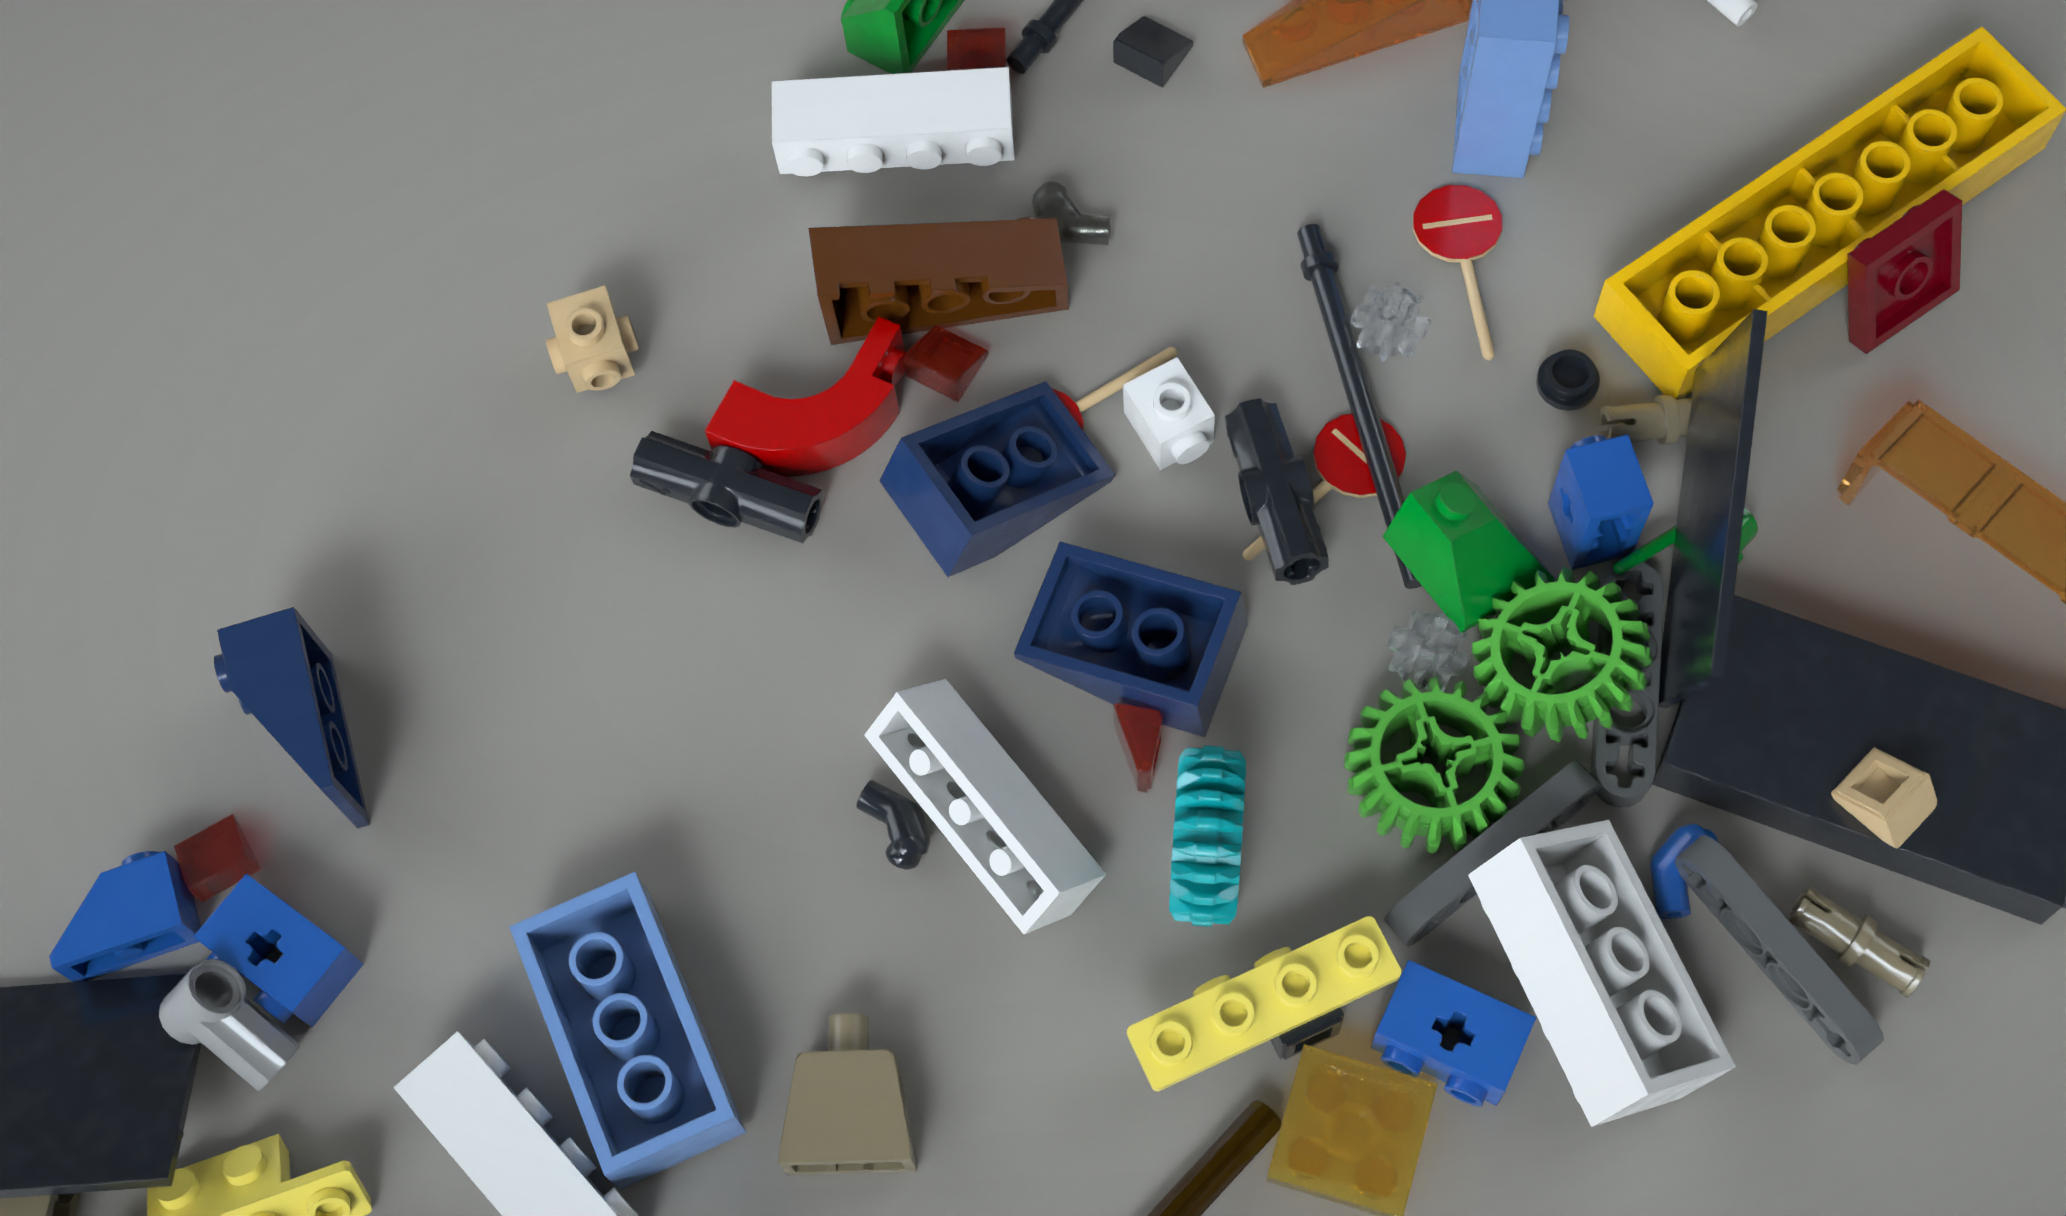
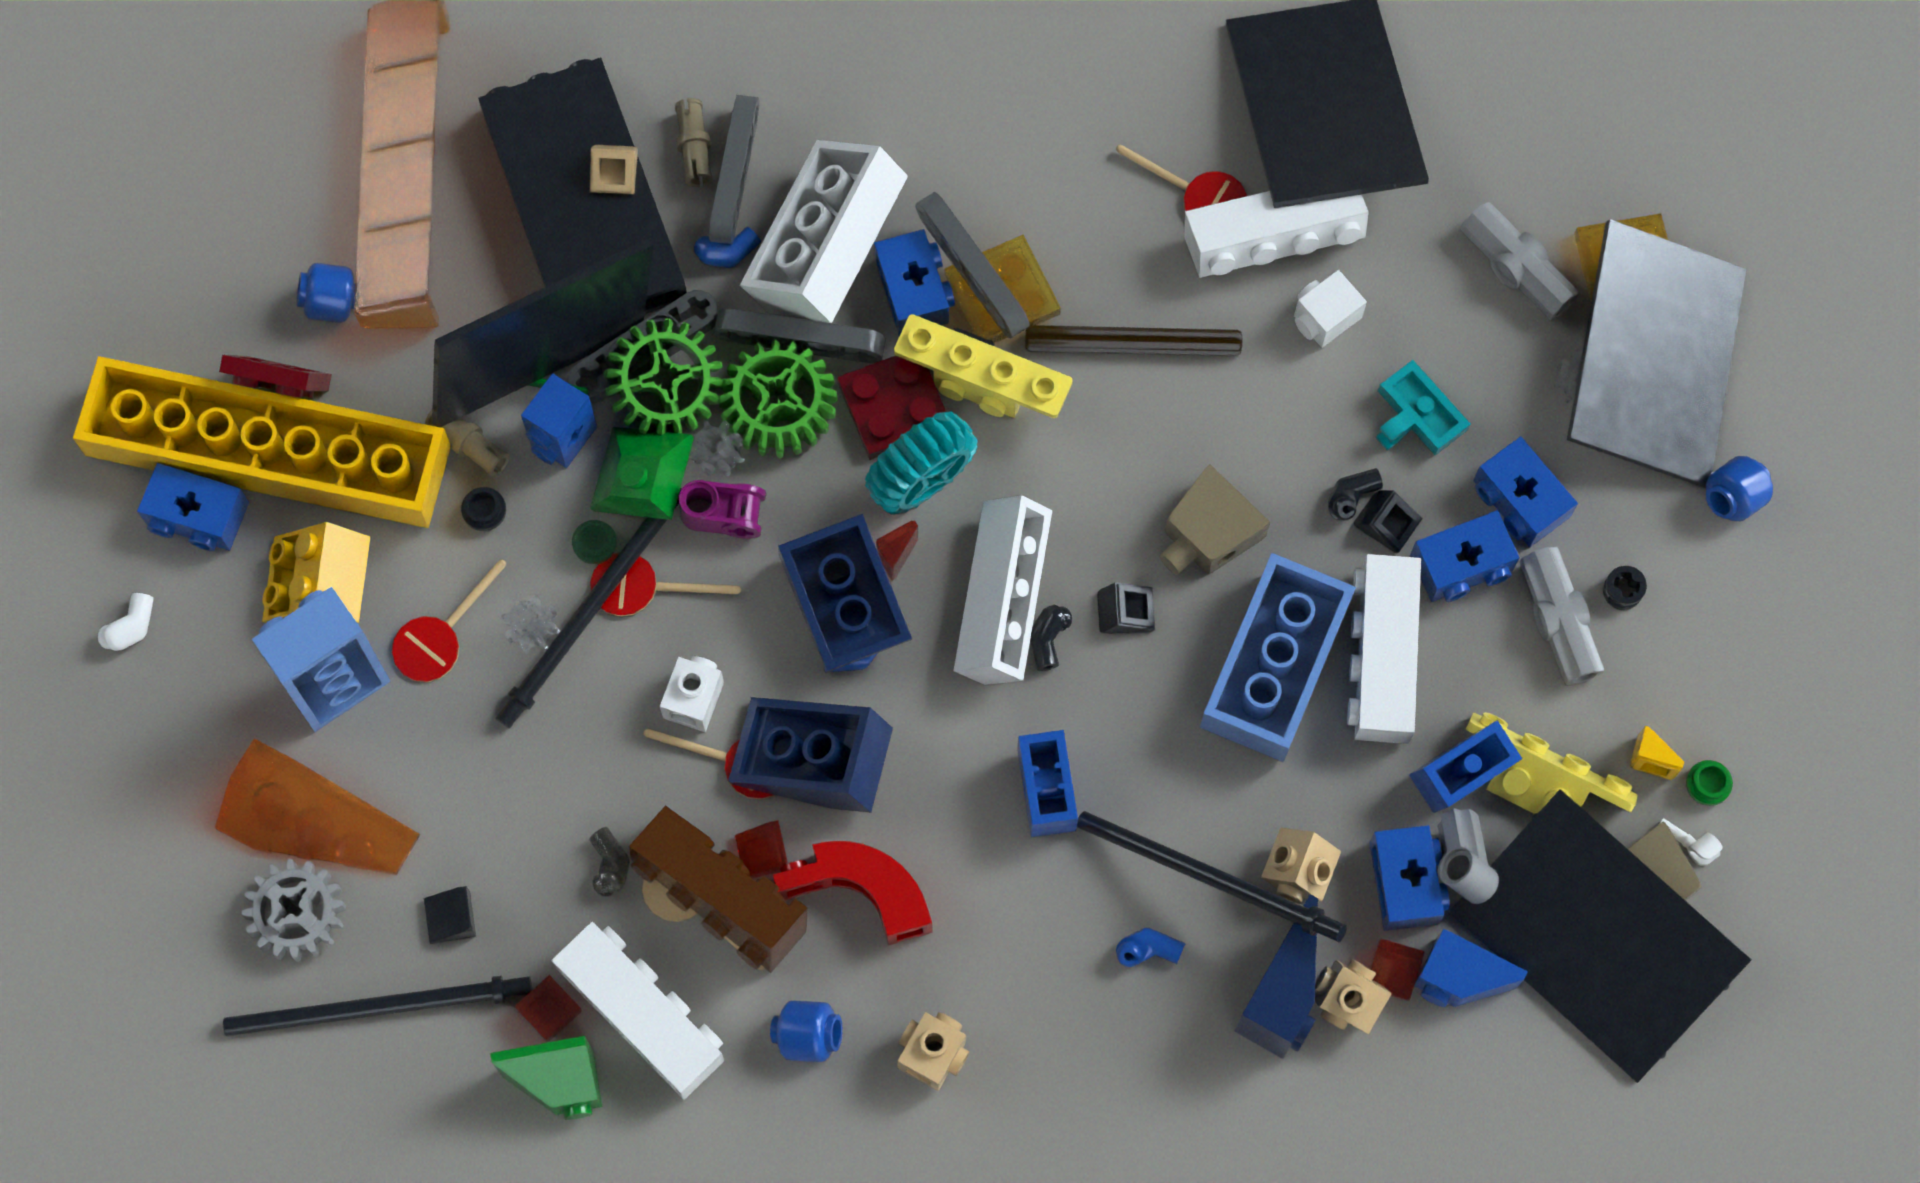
camera: 140 degrees left, 5 degrees up
black piece [630,431,824,544] -> none
black piece [1225,398,1329,585] -> none
none -> blue brick [137,463,249,551]
none -> yellow slope [262,522,370,623]
none -> blue head [297,263,362,323]
none -> clear green plate [572,520,617,564]
none -> magenta piece [679,480,766,539]
none -> blue head [770,1000,843,1062]
none -> dark red plate [837,355,946,460]
none -> dark grey beam [915,192,1030,339]
none -> blue brick [1017,730,1078,838]
none -> black bar [1077,811,1347,942]
none -> black slope [1097,582,1155,634]
none -> blue arm [1116,928,1186,967]
none -> tan brick [1261,827,1341,904]
none -> tan brick [1315,959,1392,1034]
none -> blue slope [1409,720,1522,813]

